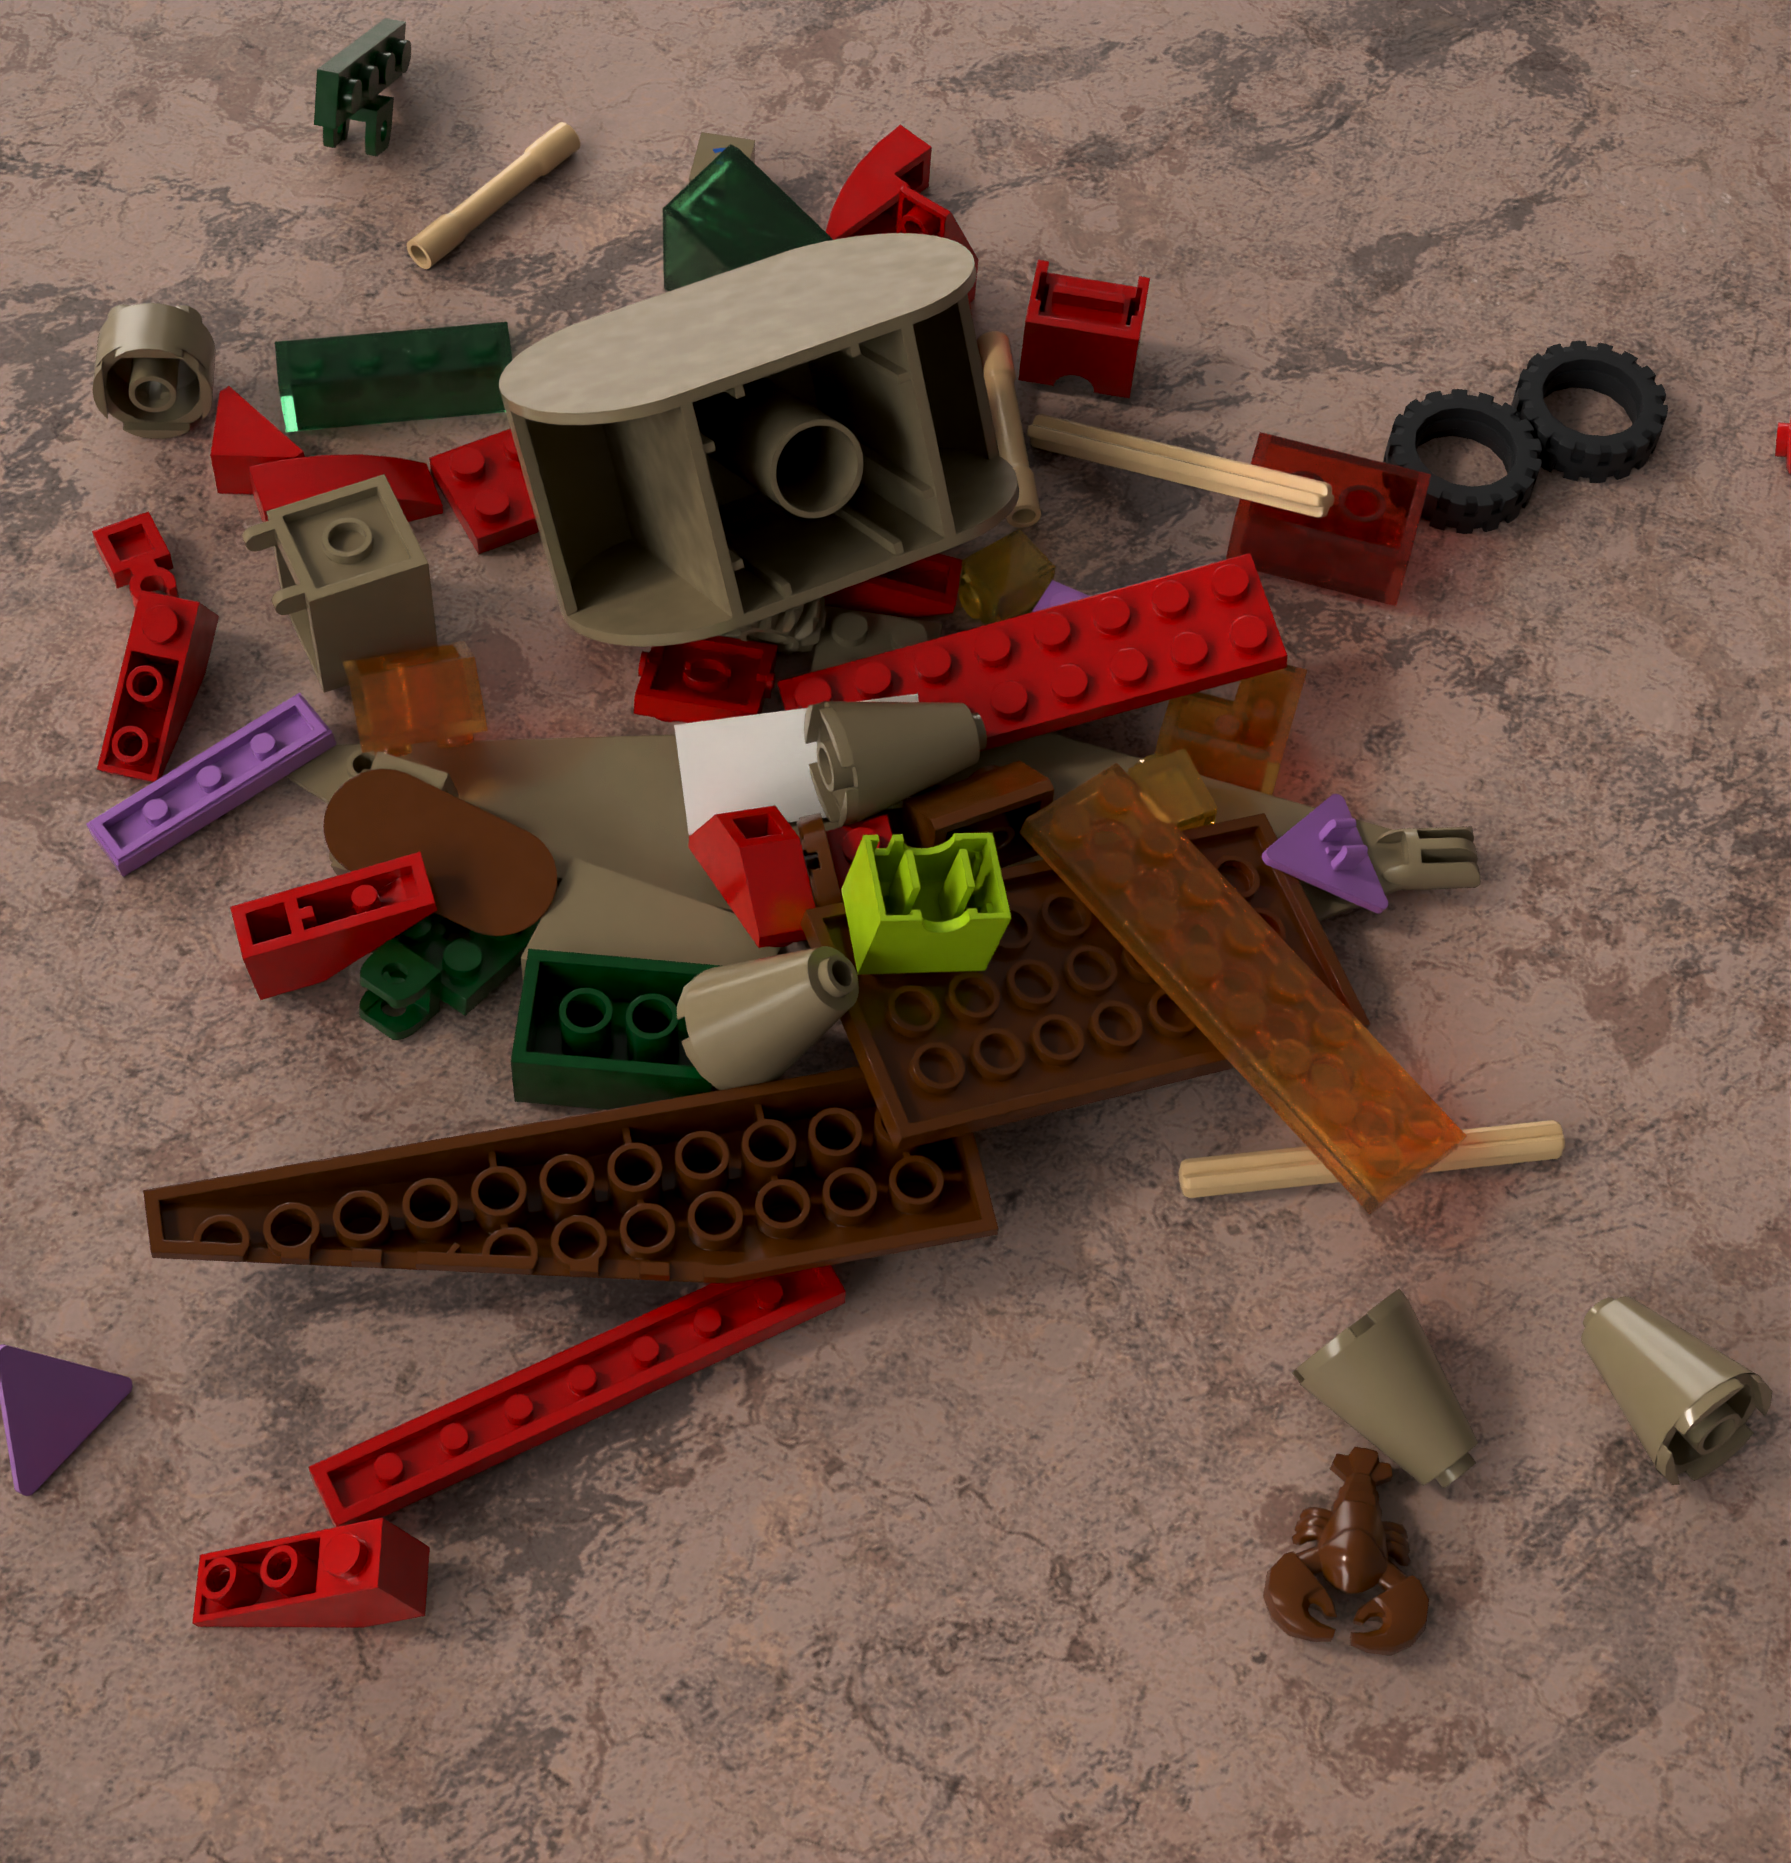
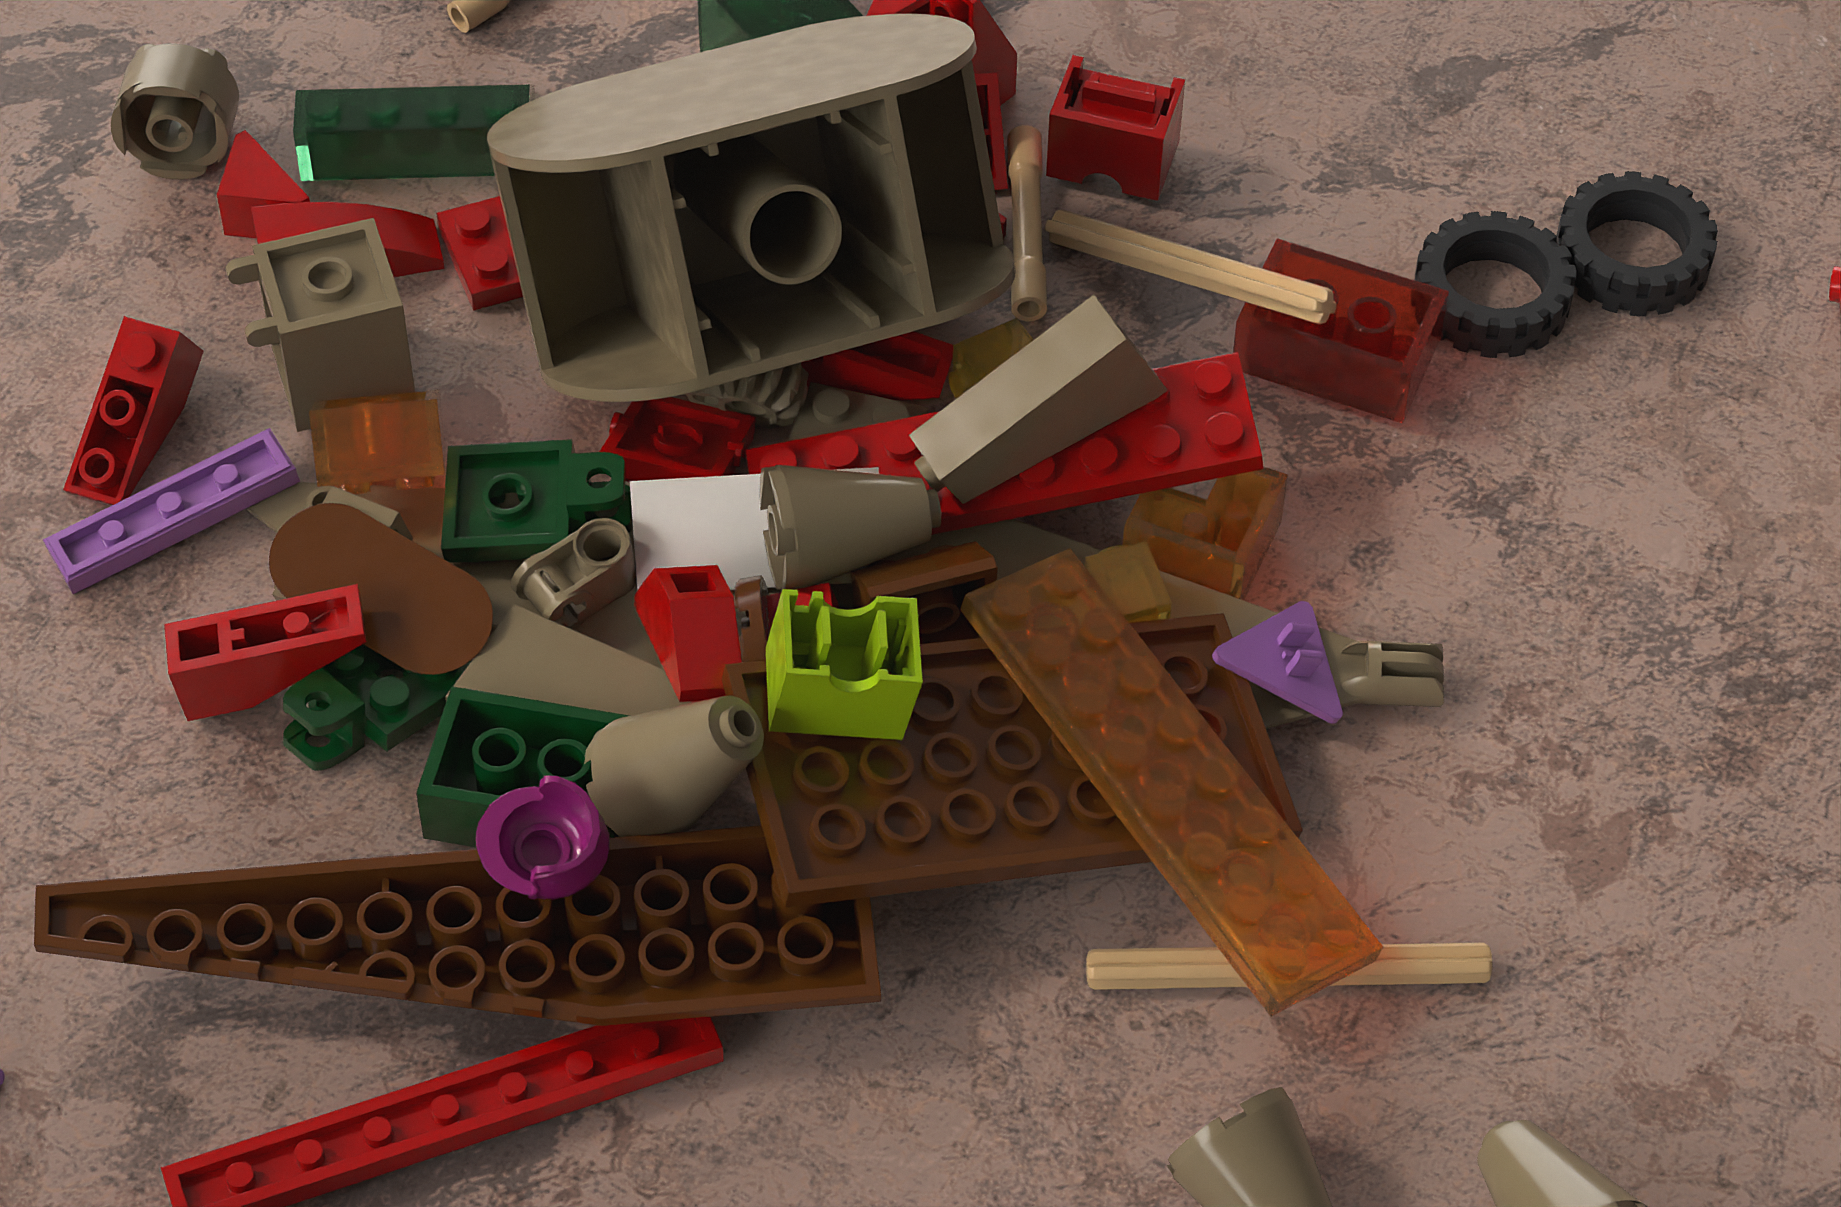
camera: 10 degrees right, 5 degrees down
red plate [92,511,179,609] -> none
none -> dark green plate [441,439,632,563]
none -> magenta helmet [476,775,610,900]
none -> dark tan piece [511,518,637,630]
none -> dark tan slope [909,295,1168,504]

